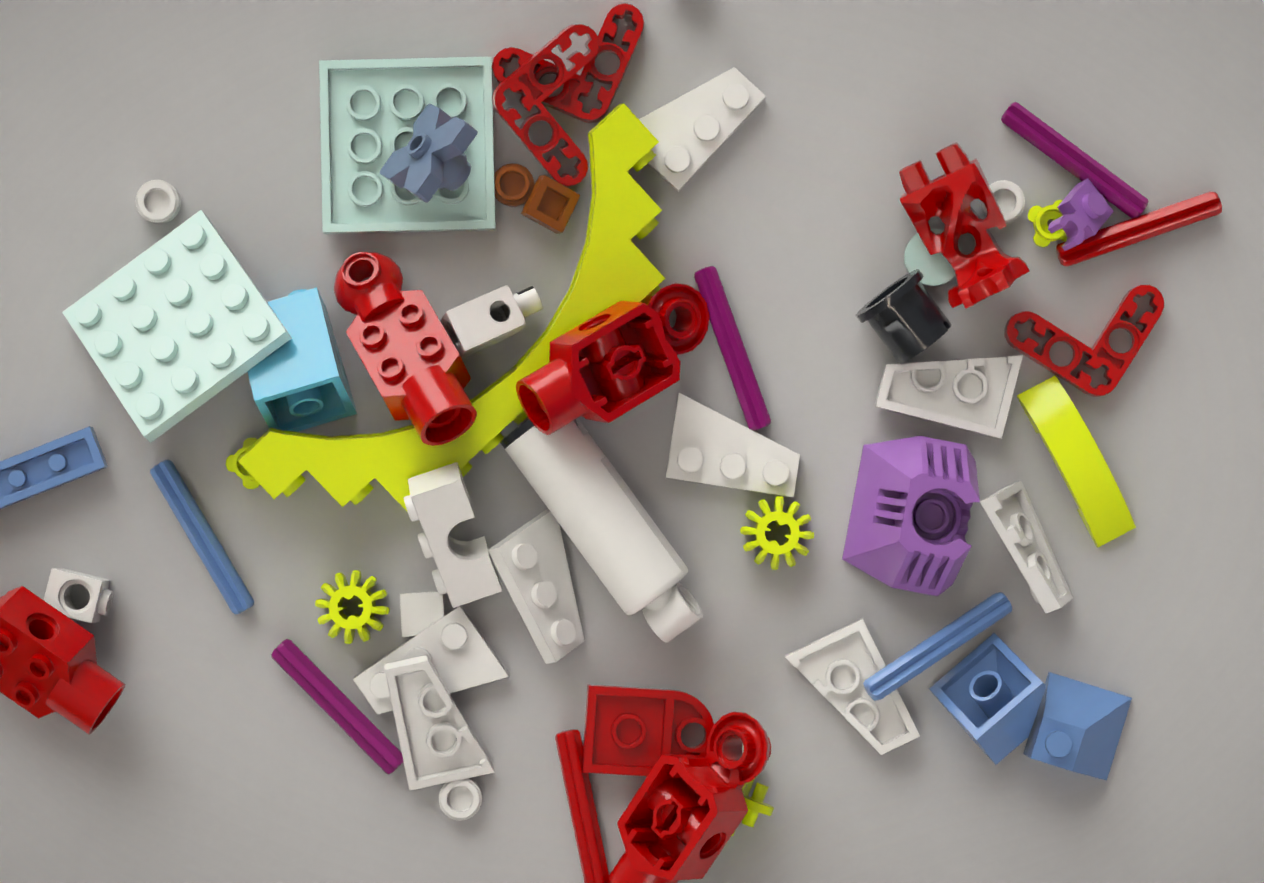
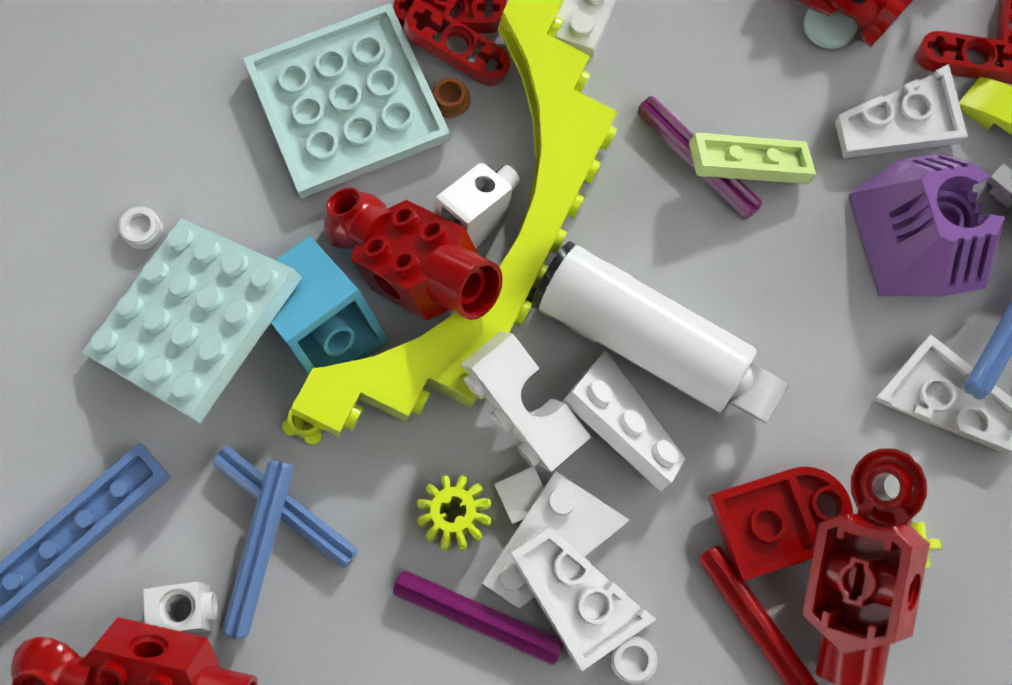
camera: 20 degrees left, 15 degrees down
sand blue plant [380,104,478,203] -> none
red brick [516,283,710,435] -> none
dark orange plate [521,175,581,234] -> none
white wing [666,393,800,498] -> none
neon yellow gear [740,496,814,570] -> none
black piece [856,269,952,364] -> none
none -> medium blue axle [222,460,293,639]
none -> yellowish green plate [689,132,816,184]

